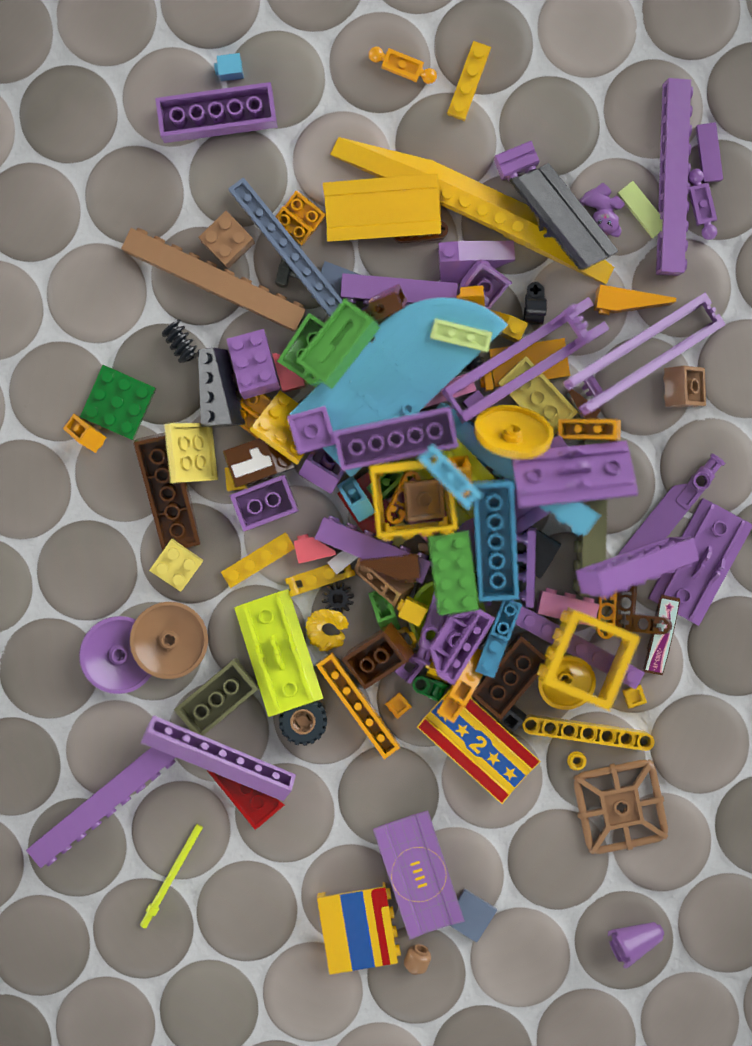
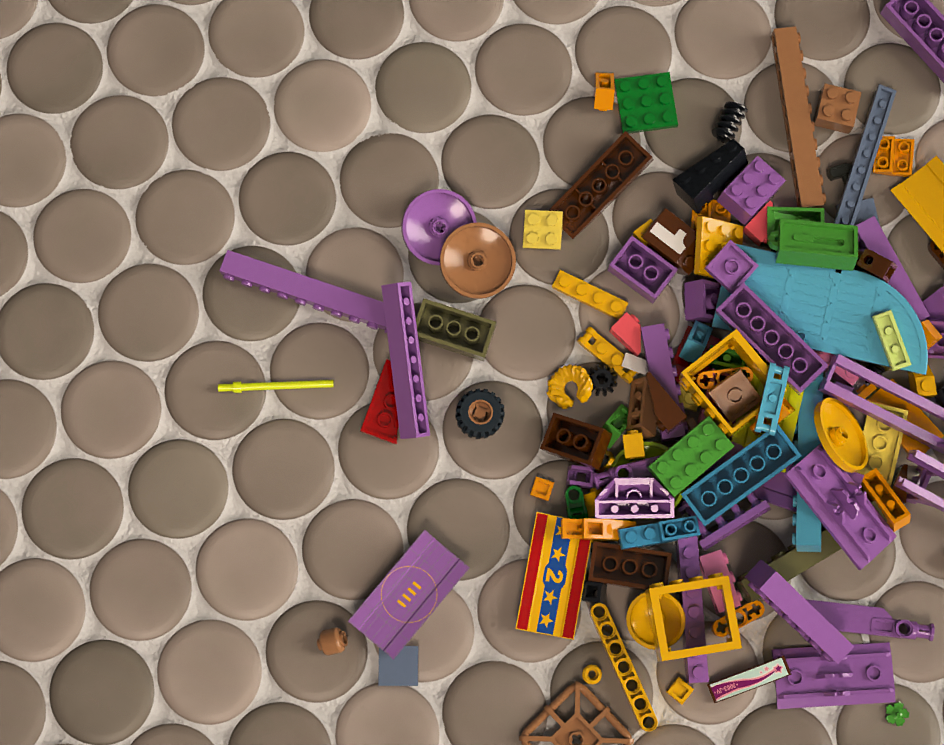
camera: 60 degrees right, 10 degrees down
light yellow plate [164,423,218,483] -> none
neon yellow hinge [234,589,324,717] -> none
light orange brick [316,652,400,759] -> none
panel [317,882,401,975] -> none
black slope [516,526,561,579] -> none
reddish brown beam [615,585,673,635] -> none

